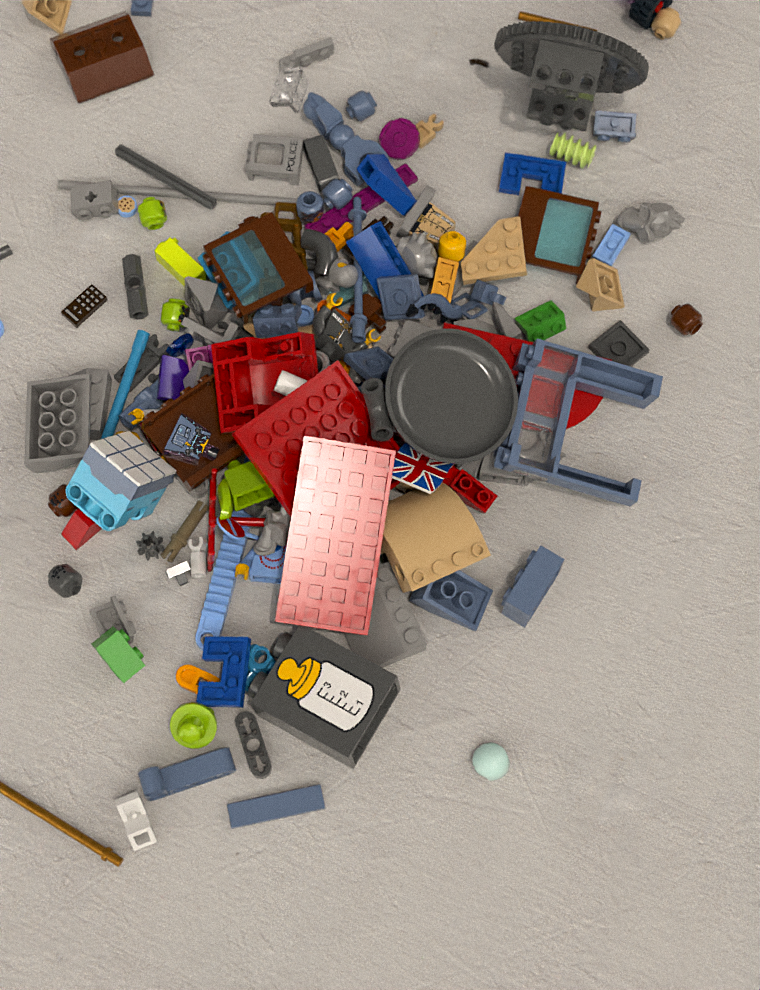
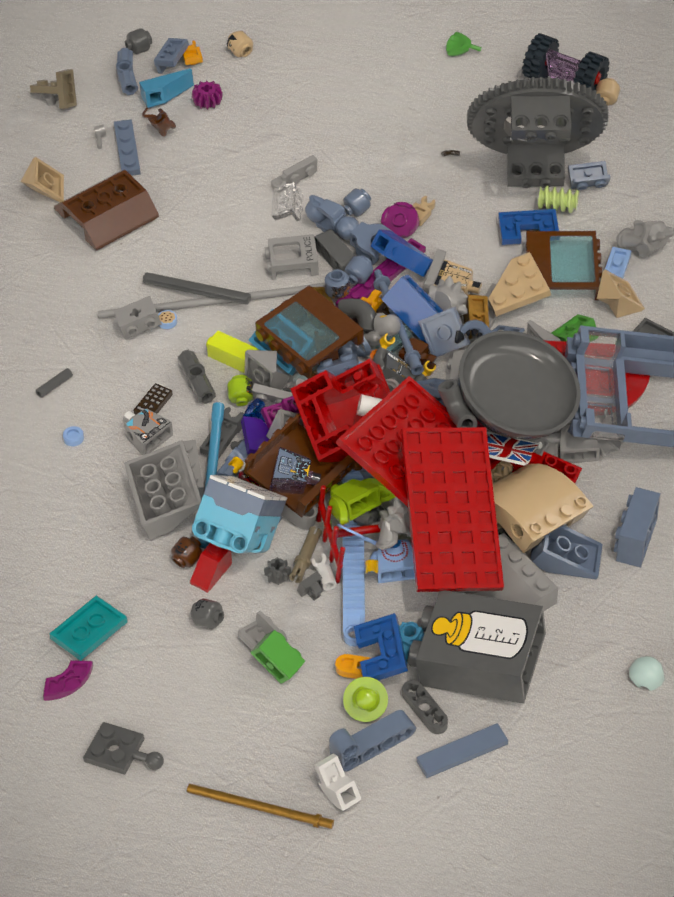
camera: 10 degrees left, 20 degrees down
lime head [138,197,167,230] -> none
yellow head [438,231,466,262] -> none
sand blue piece [470,279,507,305] -> none
none -> light grey torso [123,409,173,455]

